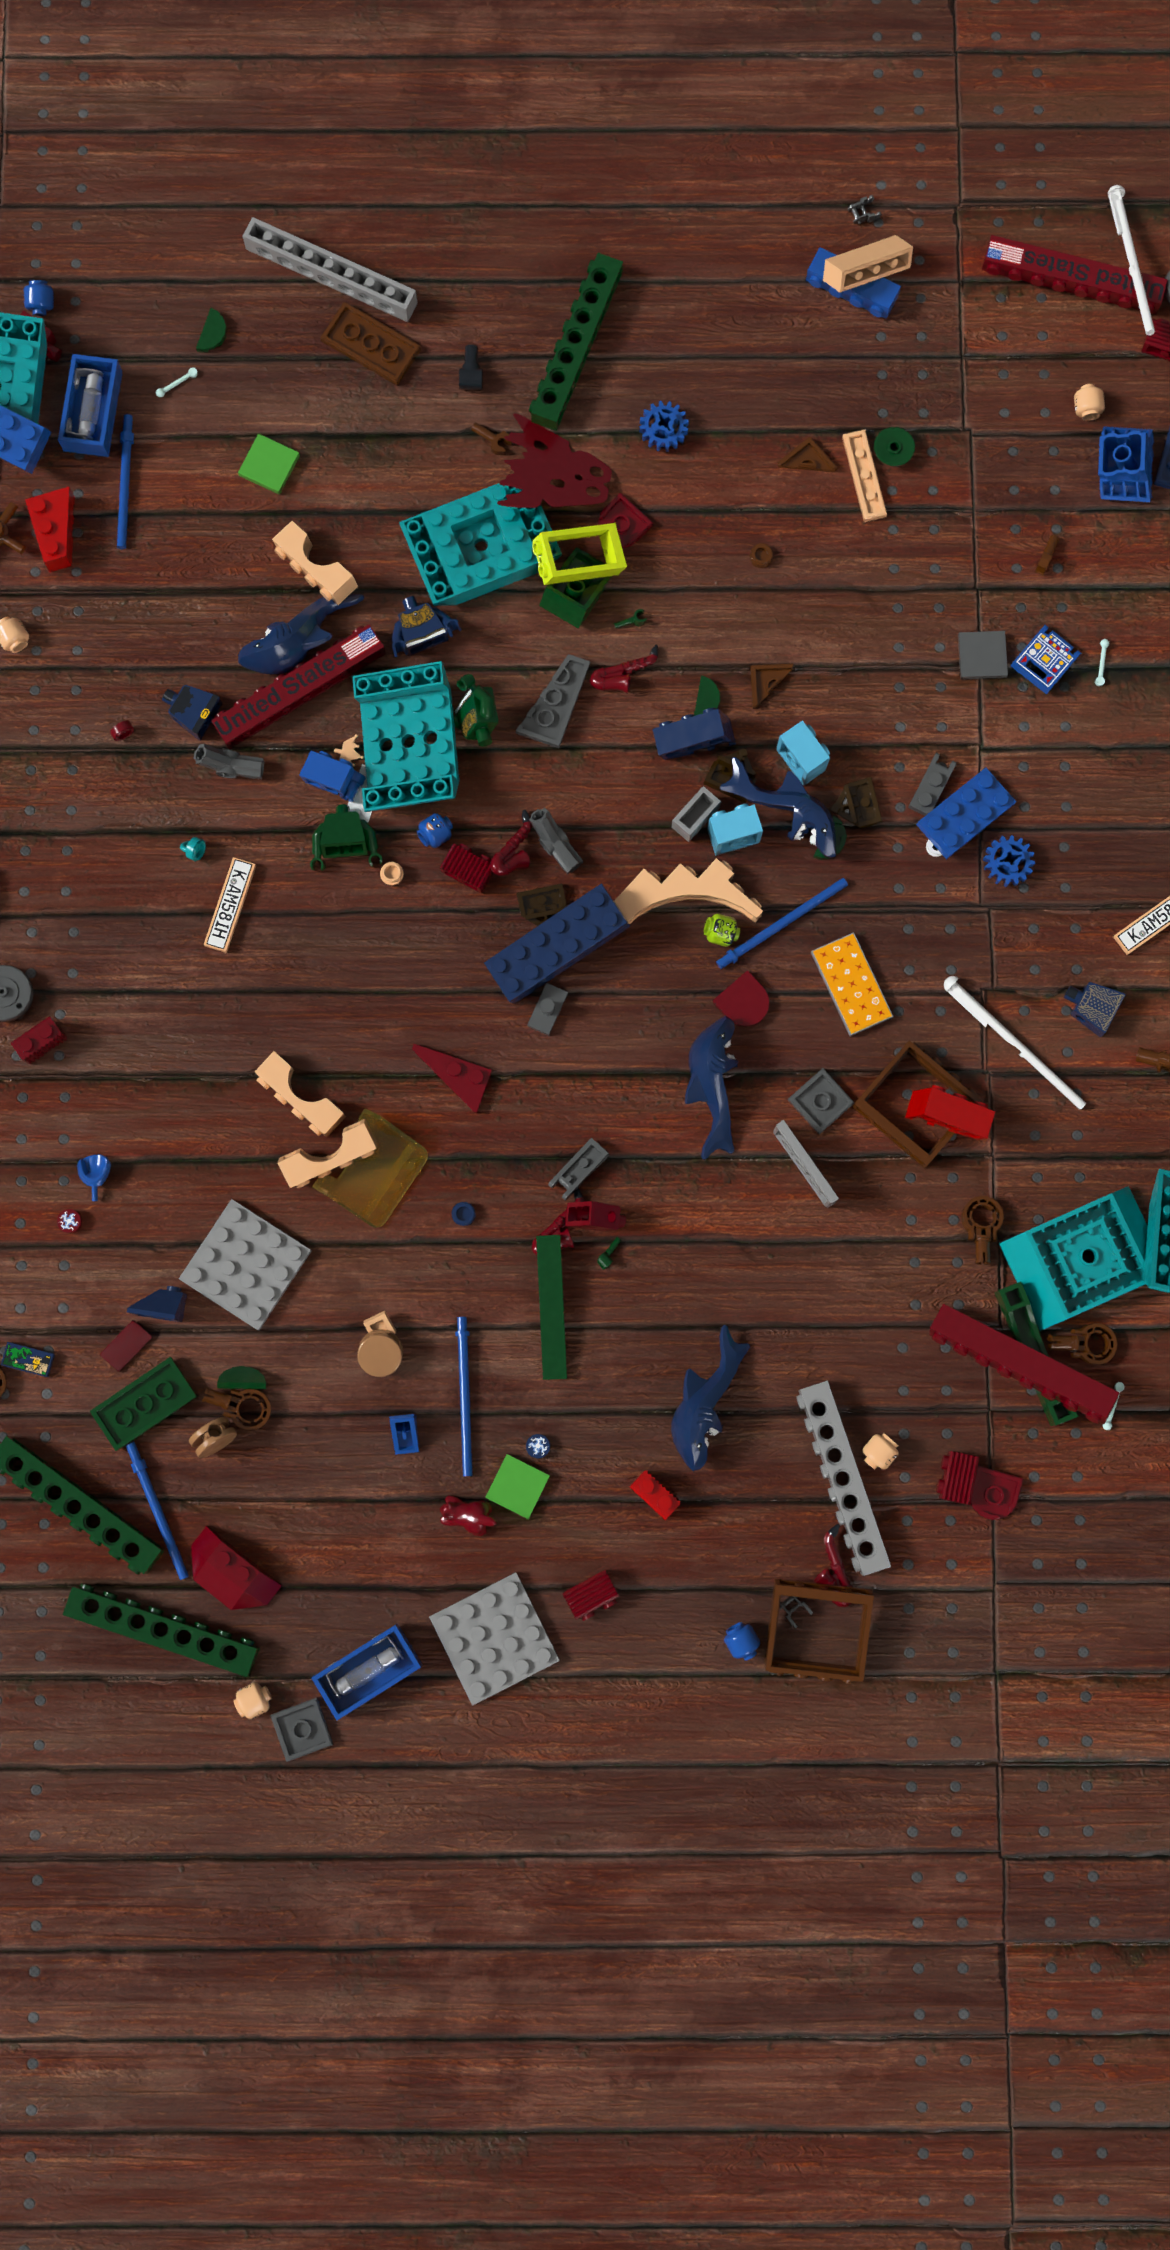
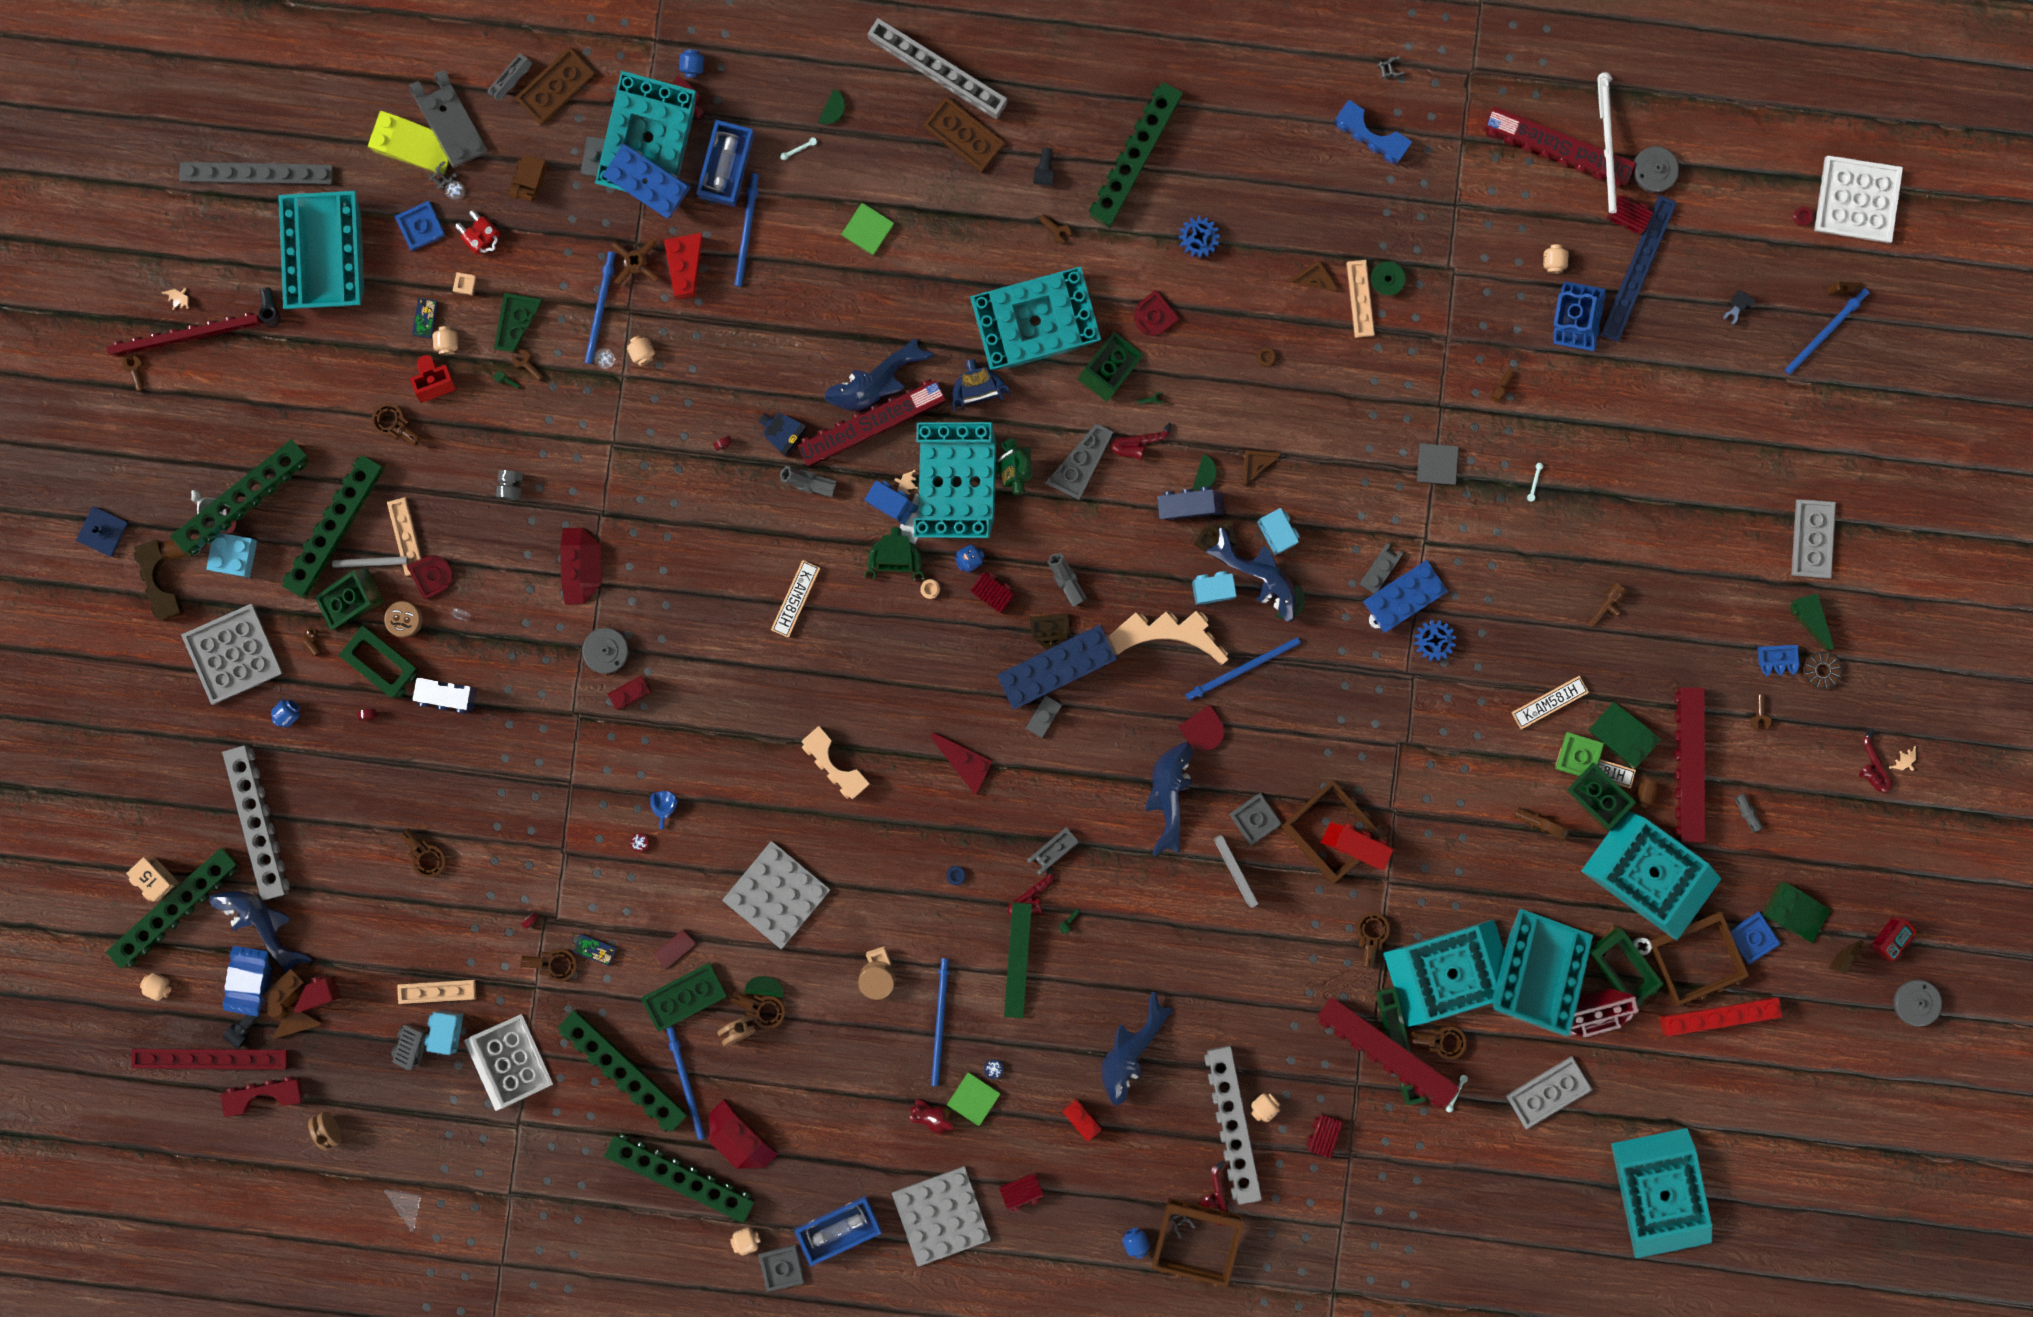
camera: 10 degrees right, 5 degrees up
dark blue slope [127,1286,187,1323] -> none
teal tile [180,837,206,861] -> none
light nougat arch [272,521,358,605] -> none
light nougat arch [278,1119,377,1188] -> none
clear yellow windscreen [312,1109,428,1228] -> none
blue slope [389,1414,419,1455] -> none
dark red piece [490,810,532,876] -> none
dark red piece [497,413,612,508] -> none
neon yellow window [532,523,627,585] -> none
dark red torso [565,1201,626,1231] -> none
light grey piece [671,786,721,842] -> none
lime head [704,914,740,947] -> none
light orange tile [811,932,893,1037] -> none
light nougat brick [823,235,913,293] -> none
dark brown slope [830,777,883,828] -> none
white bar [944,976,1086,1110] -> none
dark red tile [971,1466,1024,1520] -> none
blue container [1011,625,1081,695] -> none
dark blue torso [1064,982,1126,1037] -> none

